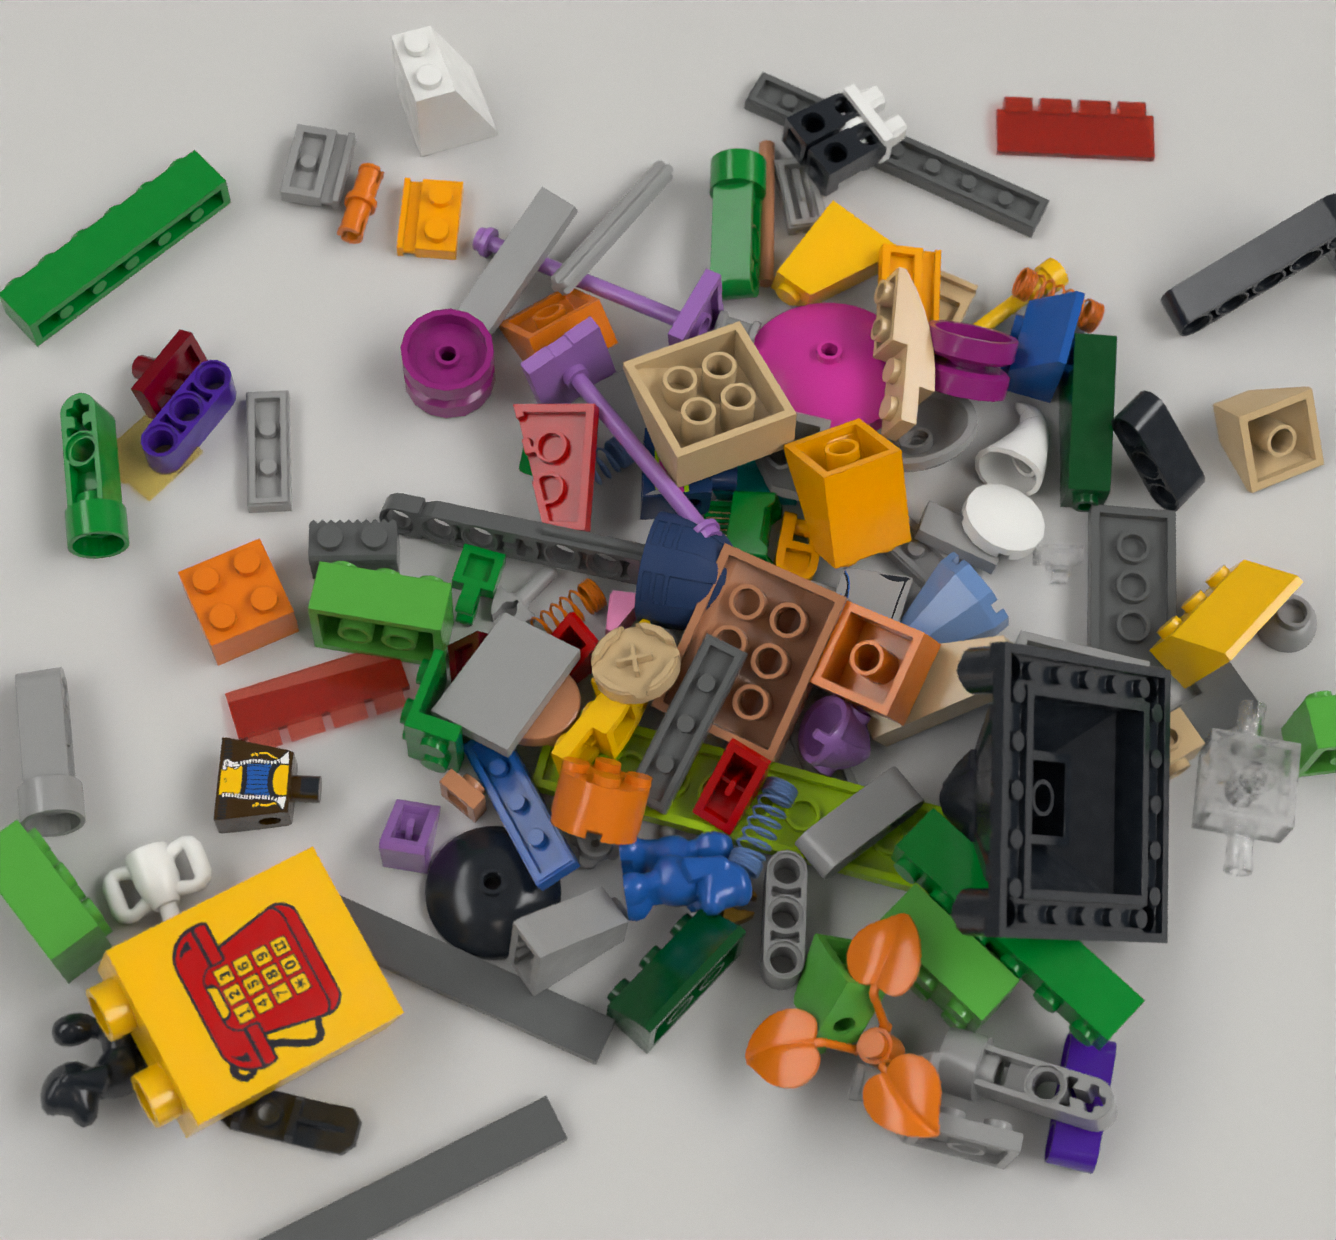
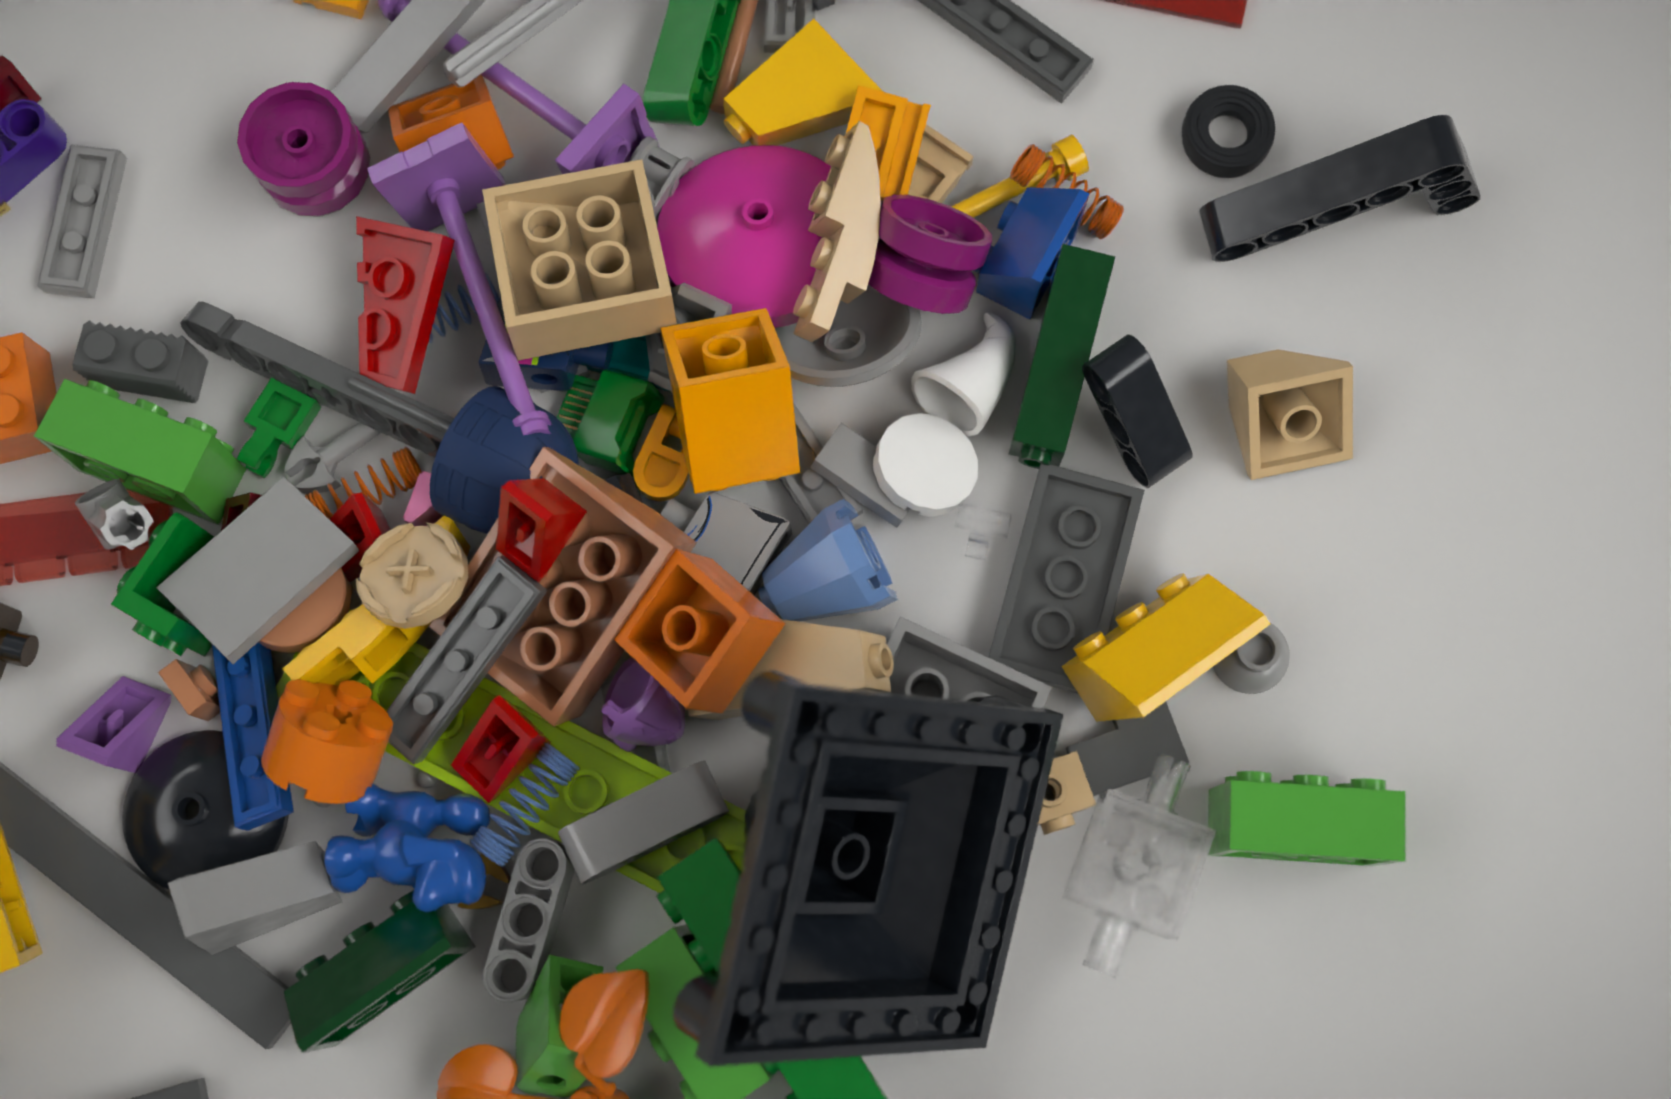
camera: 20 degrees right, 10 degrees up
none -> light grey piece [75,479,153,550]
none -> red slope [496,478,587,582]
none -> black tyre [1181,85,1275,178]

